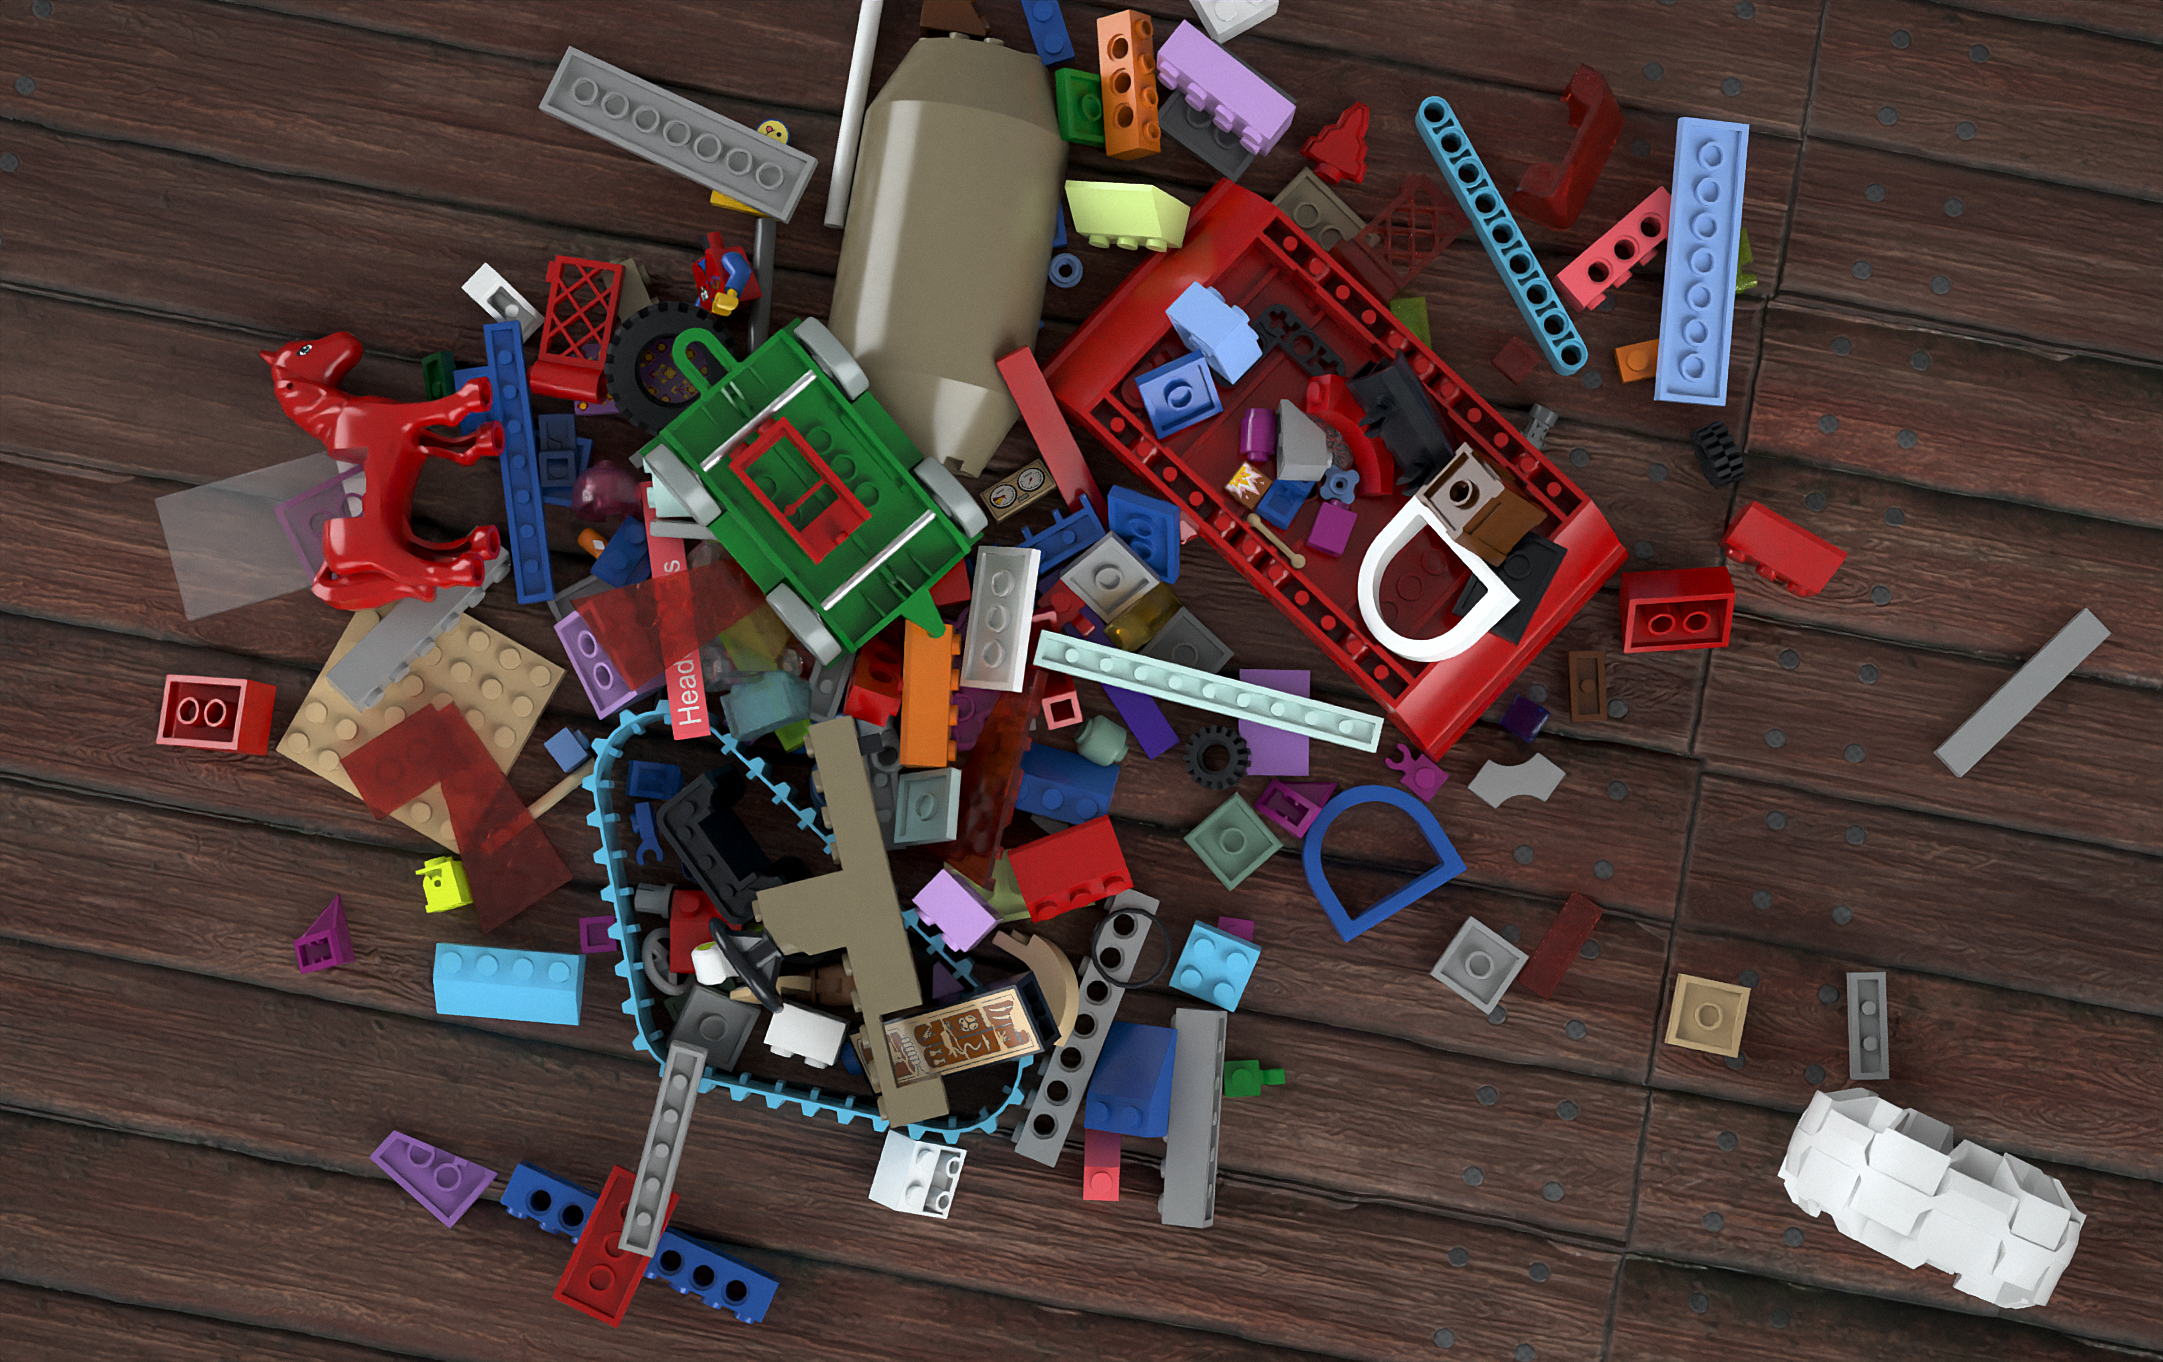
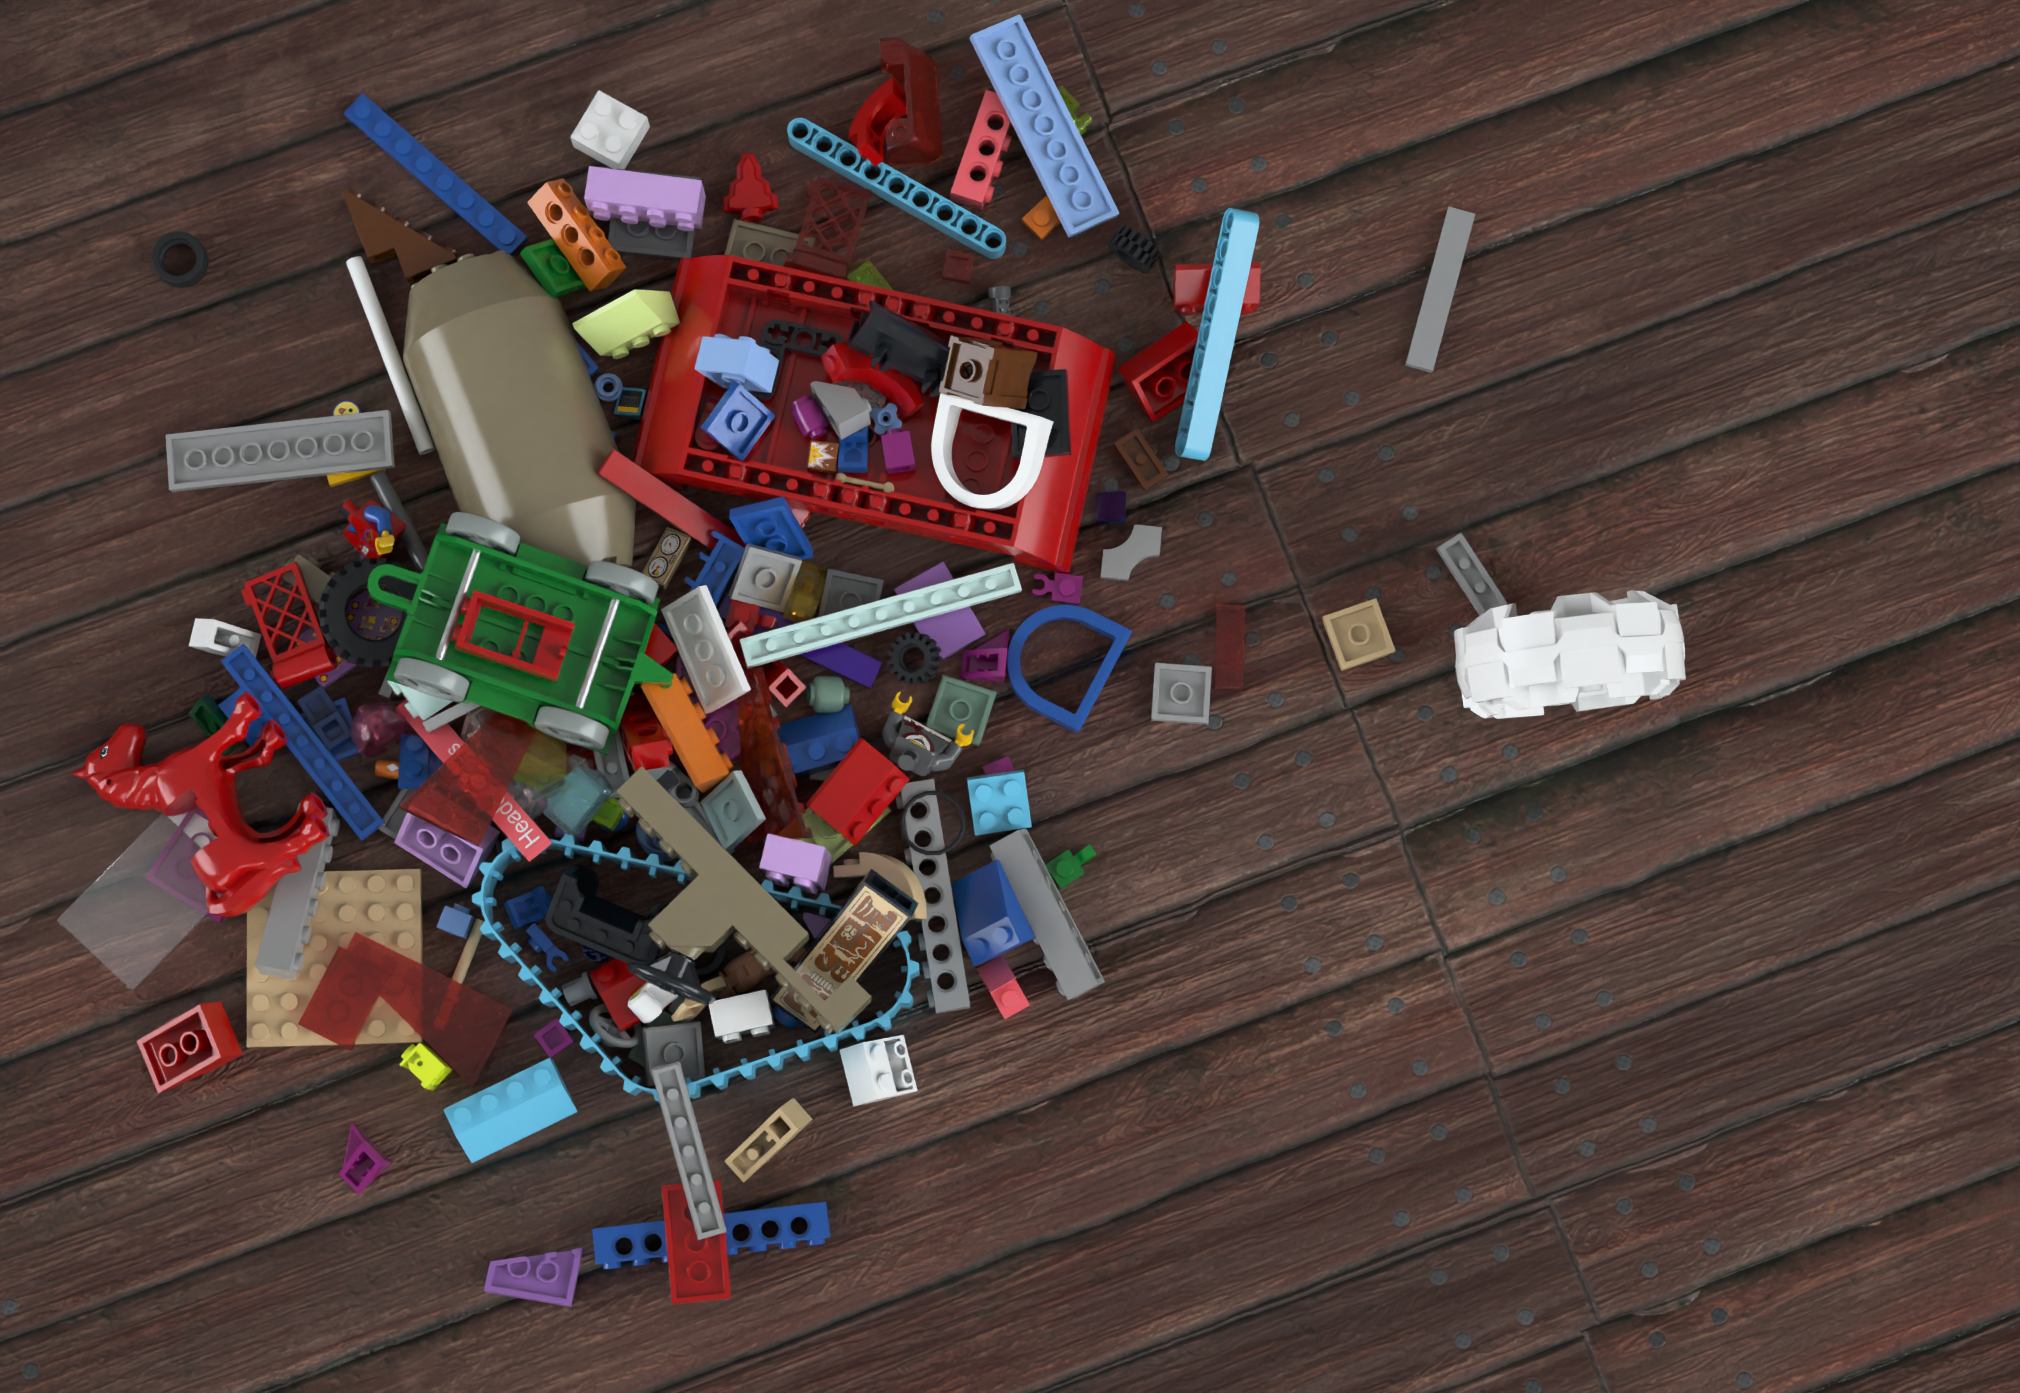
camera: 30 degrees left, 5 degrees down
none -> slope [614,387,647,420]
none -> tan slope [725,1098,813,1183]
none -> red arch [849,77,910,166]
none -> dark grey torso [882,692,974,776]
none -> medium azure beam [1175,208,1259,461]

